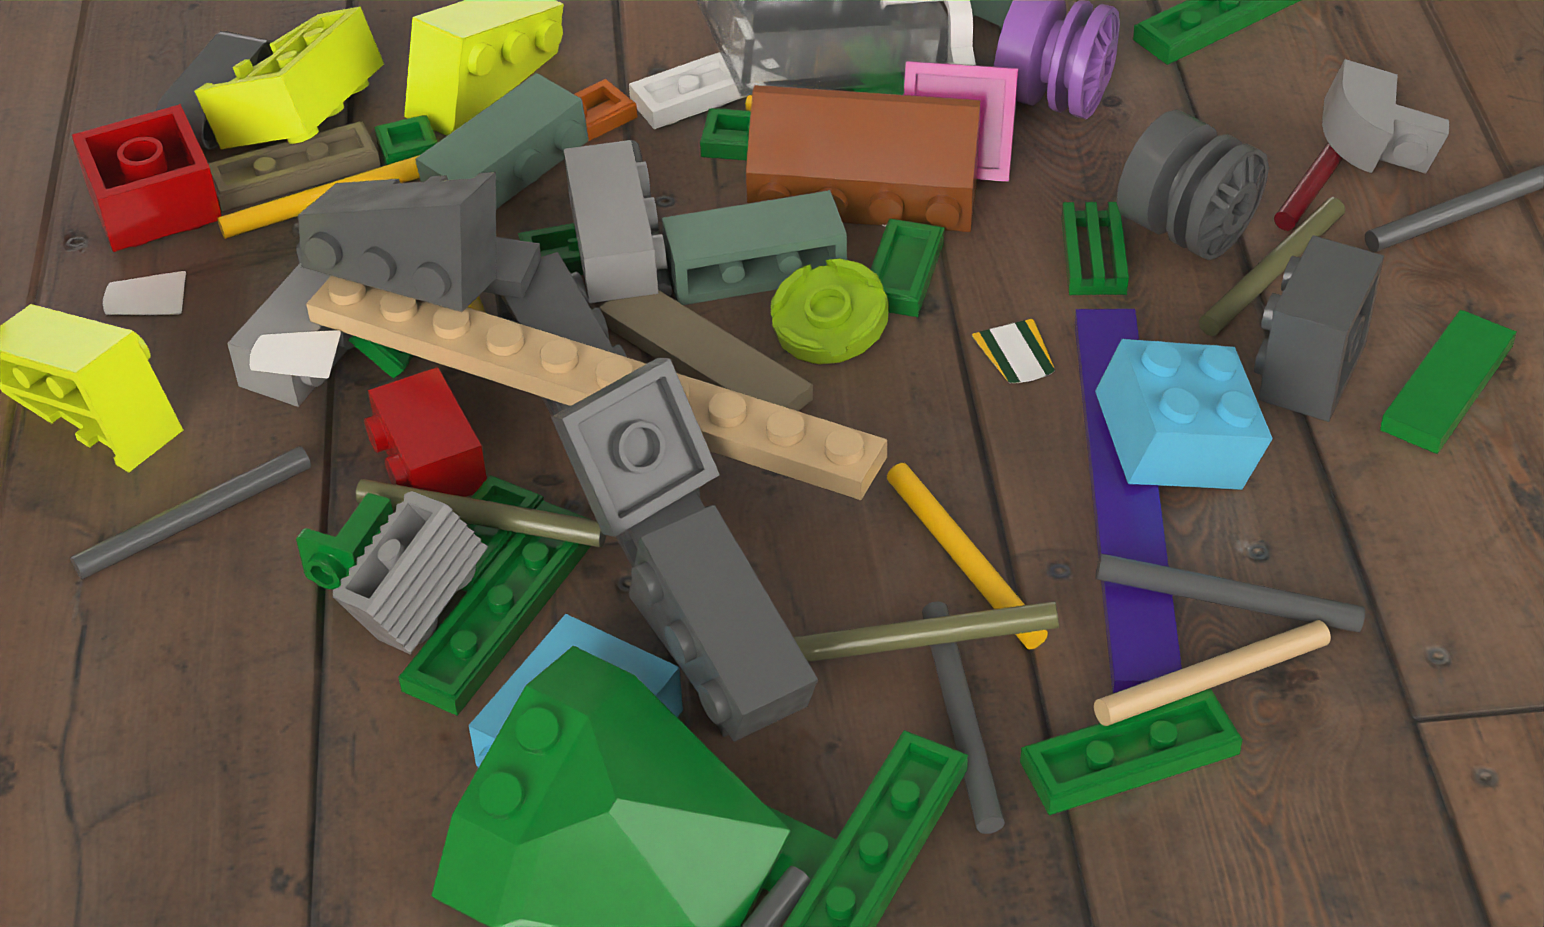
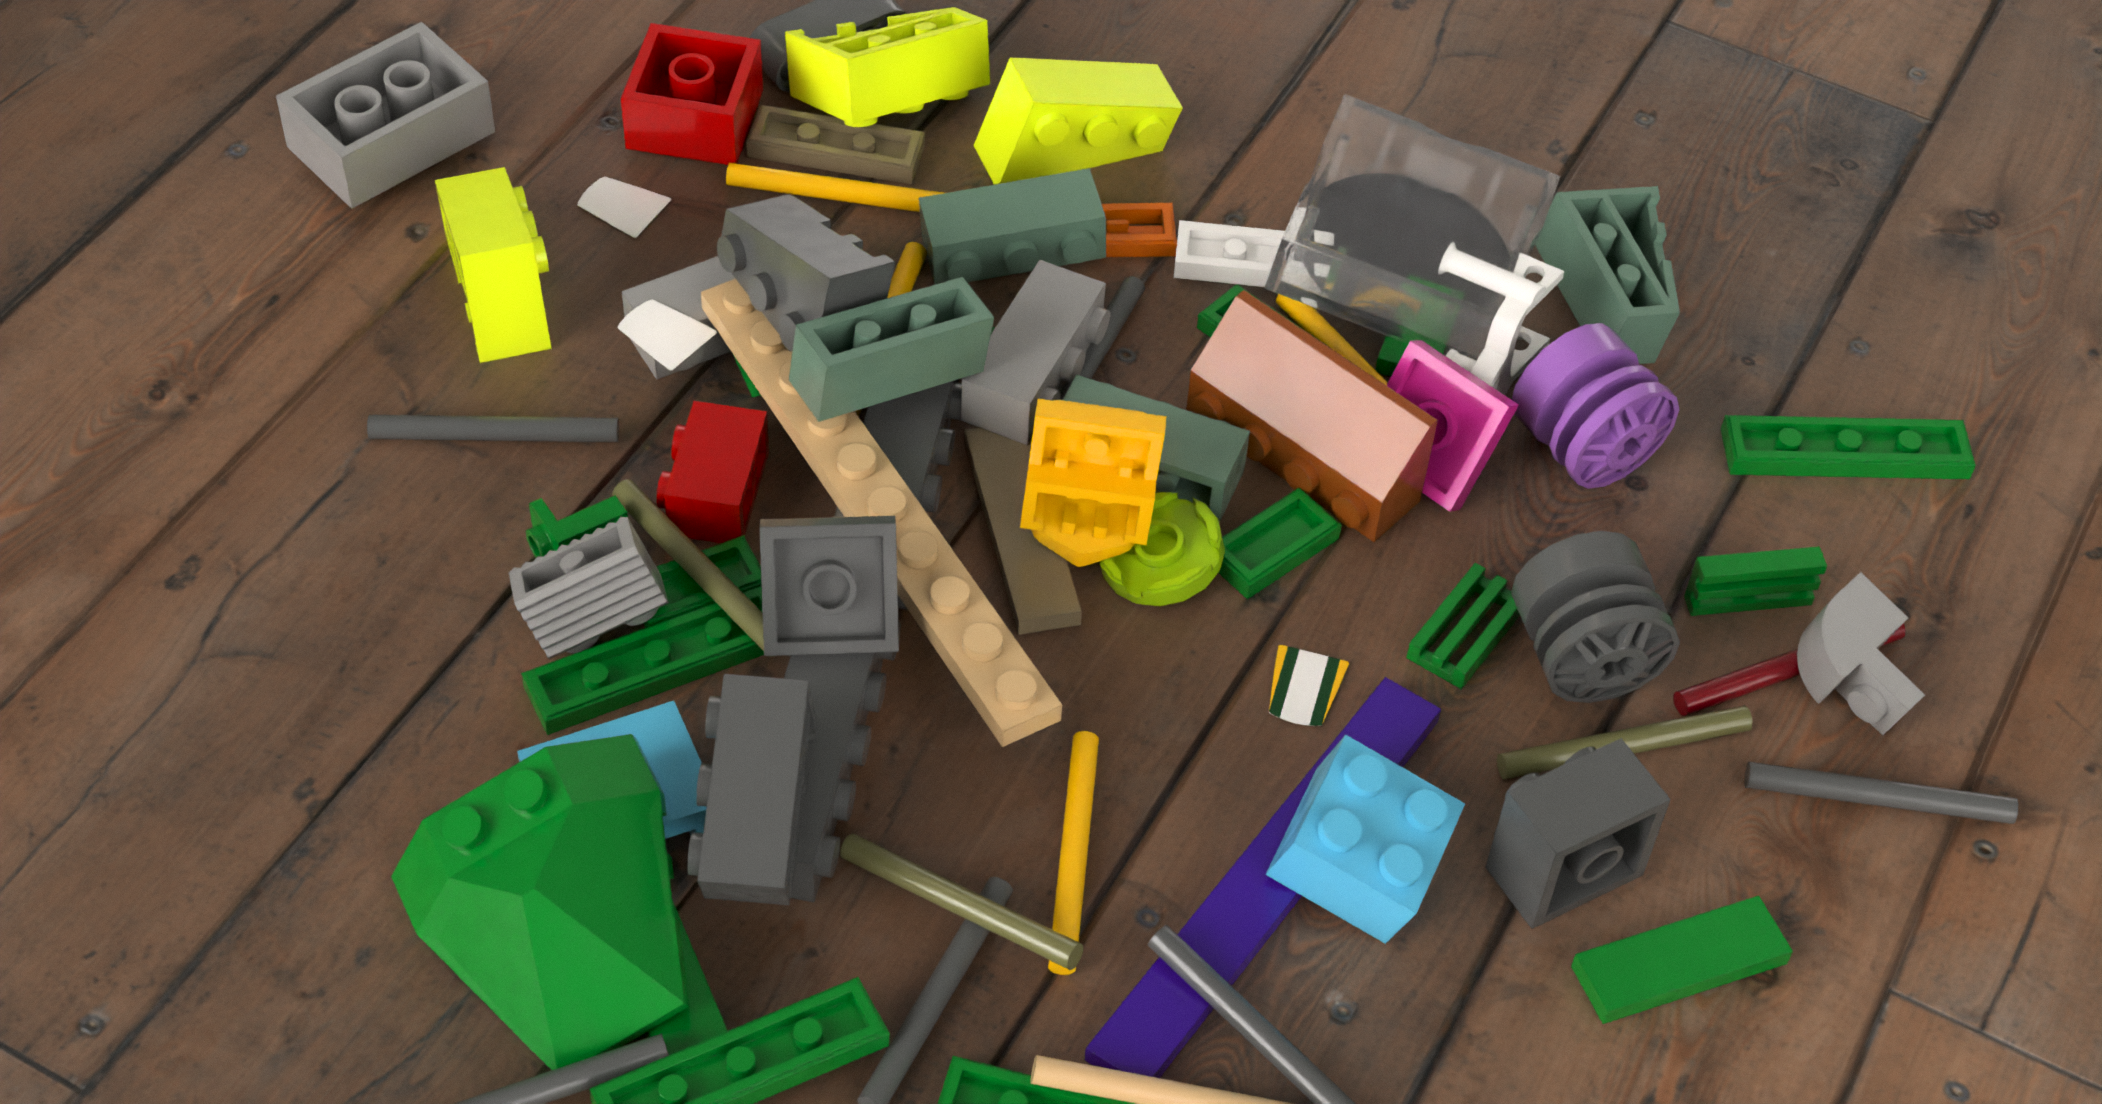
camera: 30 degrees right, 5 degrees up
green tile [374,115,438,165] -> none
none -> sand green brick [789,277,994,422]
none -> yellow piece [1020,399,1167,567]
none -> green tile [1684,546,1827,616]

